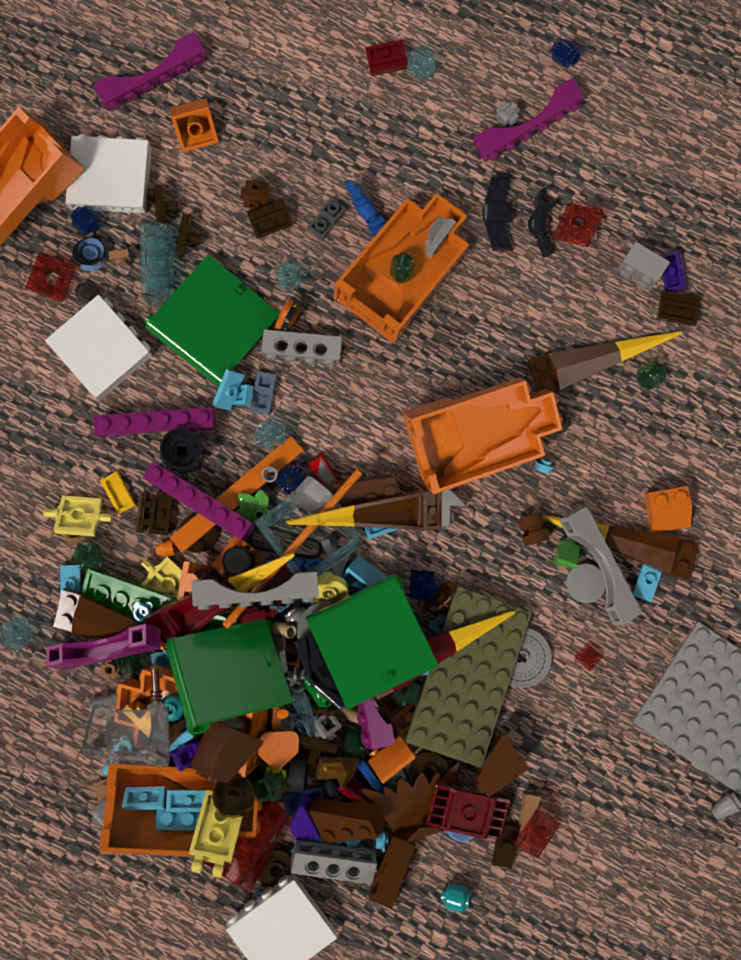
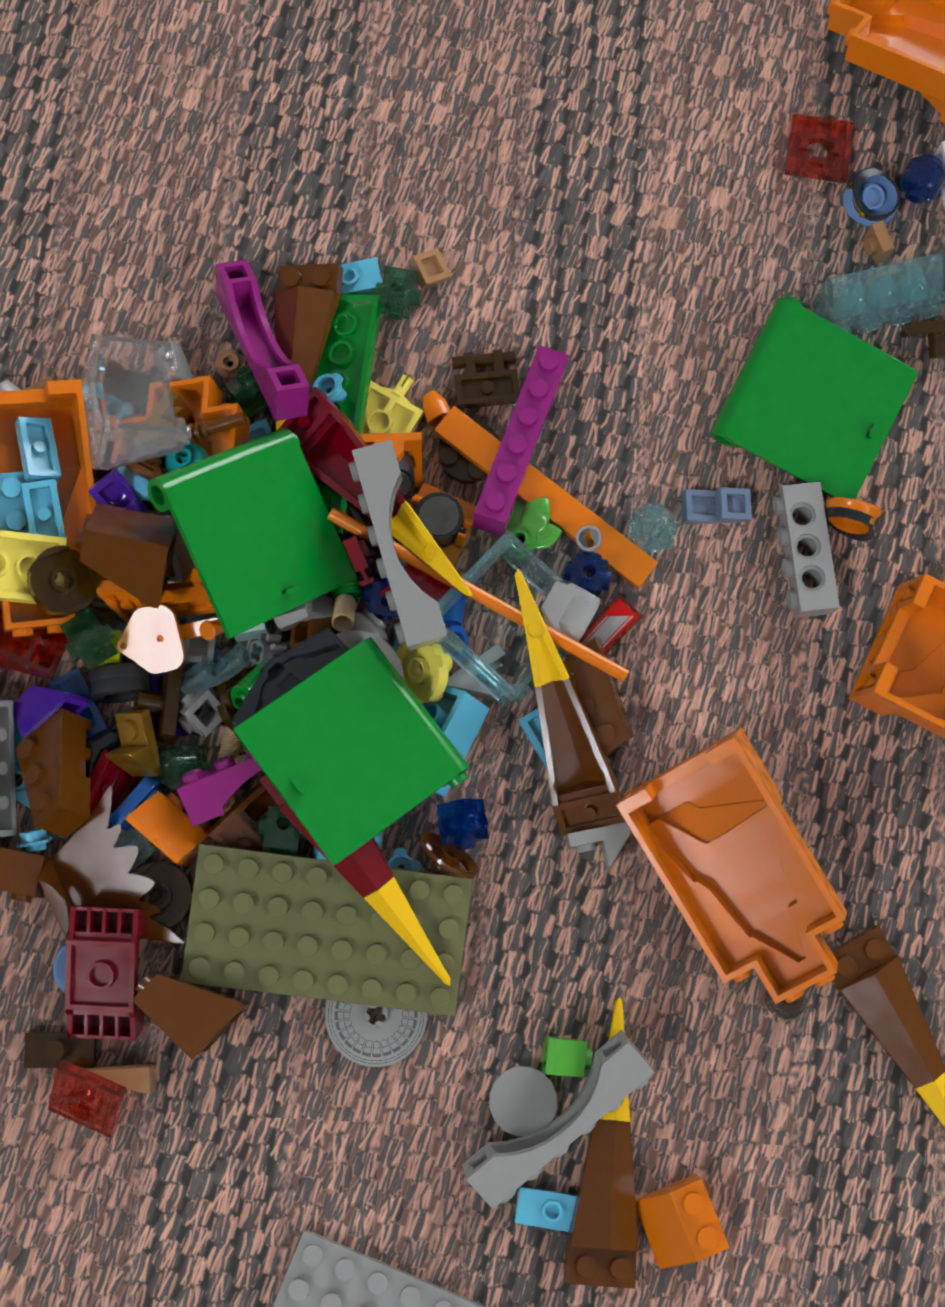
camera: 65 degrees right, 5 degrees down
clear light blue brick [0,618,33,650] -> none
light yellow plate [43,495,113,537] -> none
white brick [45,295,152,401] -> none
clear smoke hat [75,282,99,304] -> none
magenta arch [93,407,216,439] -> none
yellow tile [100,471,137,515] -> none
black wheel [160,428,204,474] -> none
medium azure plate [212,369,245,411] -> none
medium azure plate [233,385,254,406] -> none
black piece [249,525,322,559] -> none
clear light blue brick [275,261,304,293] -> none
reddish brown wheel [517,512,550,546] -> none
medium azure plate [535,458,555,474] -> none
clear red plate [574,643,603,672] -> none
clear green head [636,360,666,390] -> none

